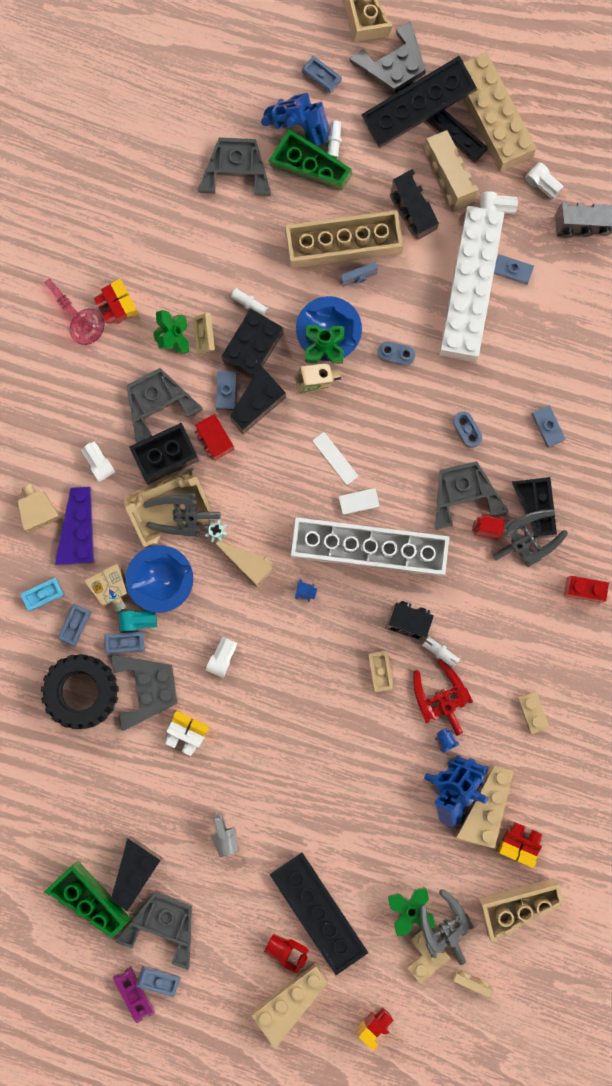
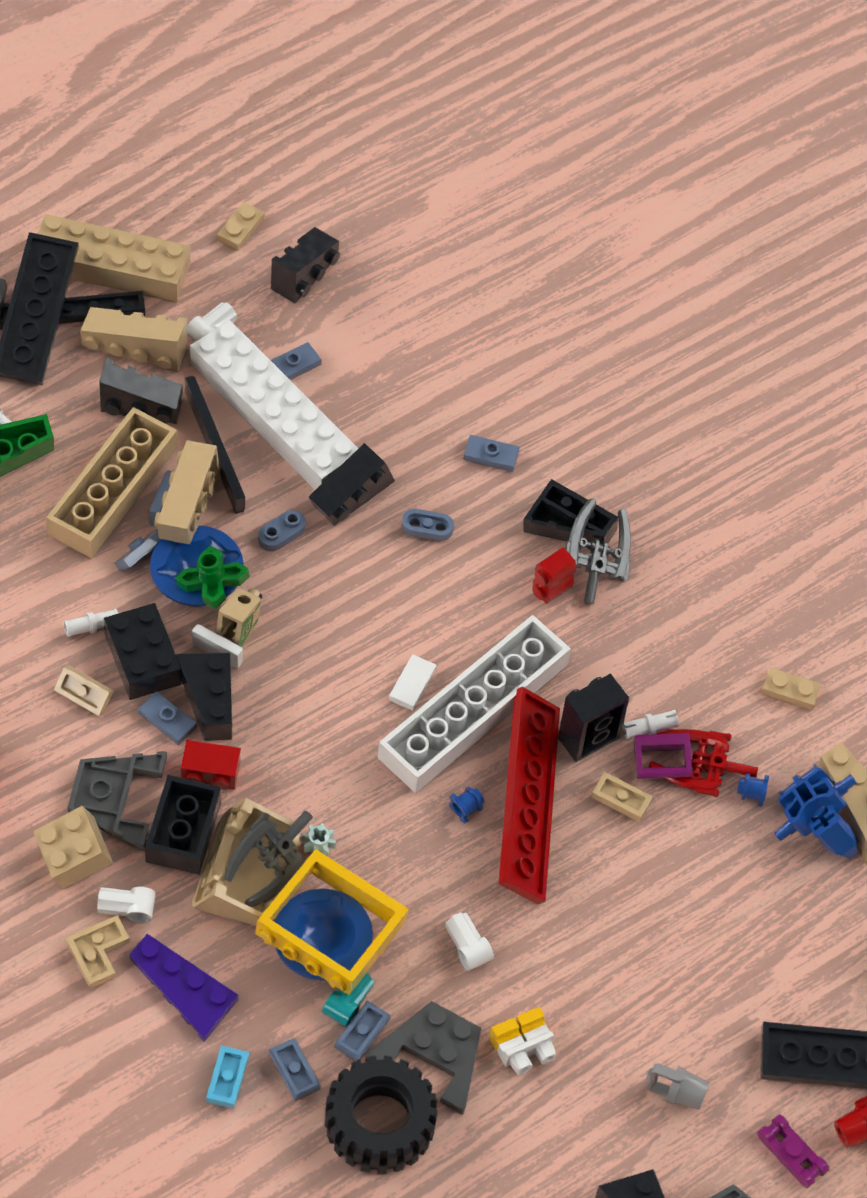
camera: 55 degrees left, 25 degrees down
tan torso [18,484,62,533] -> none
tan torso [84,564,129,613] -> none
green plant [153,310,189,354] -> none
tan slope [216,541,273,586] -> none
white sticker [313,432,358,485] -> none
dark grey wing [435,461,508,530] -> none
white piece [525,162,564,200] -> none
red brick [564,576,609,603] -> none
none -> tan brick [33,805,113,889]
none -> tan plate [66,915,130,989]
none -> sand blue plate [114,529,161,570]
none -> tan wedge [154,440,221,544]
none -> black tile [185,376,245,514]
none -> white tile [192,624,243,669]
none -> tan plate [217,202,265,251]
none -> yellow window [255,849,409,995]
none -> black wedge [308,443,395,526]
none -> red plate [498,686,560,904]
none -> magenta tile [633,733,692,779]
none -> magenta plate [757,1114,830,1188]

